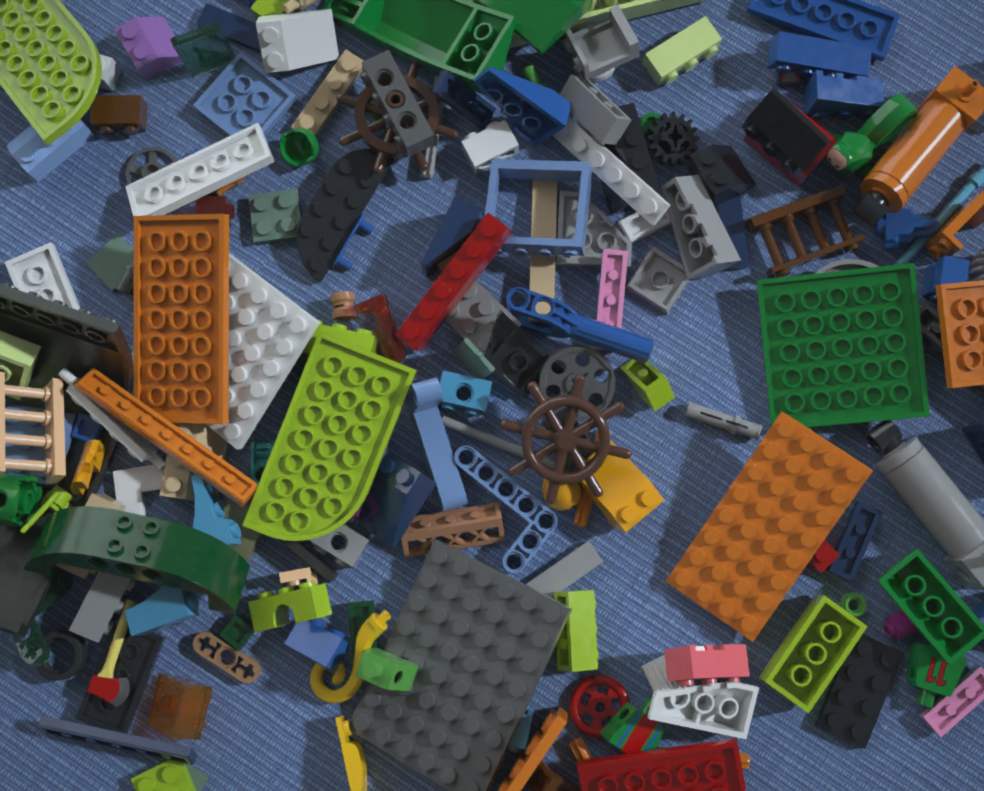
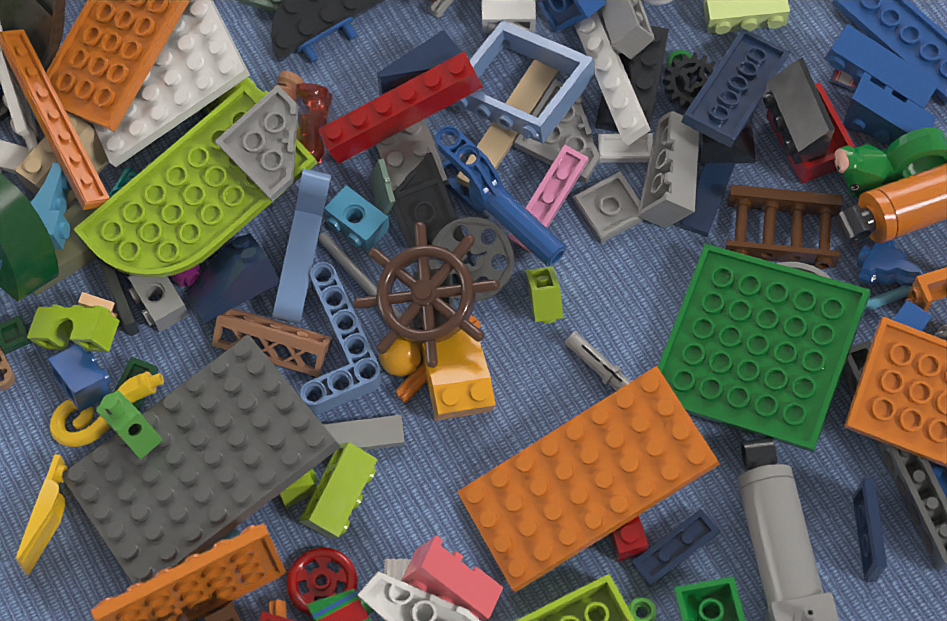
camera: 30 degrees right, 15 degrees down
none -> light grey plate [215,85,298,201]
none -> dark blue plate [681,28,790,148]

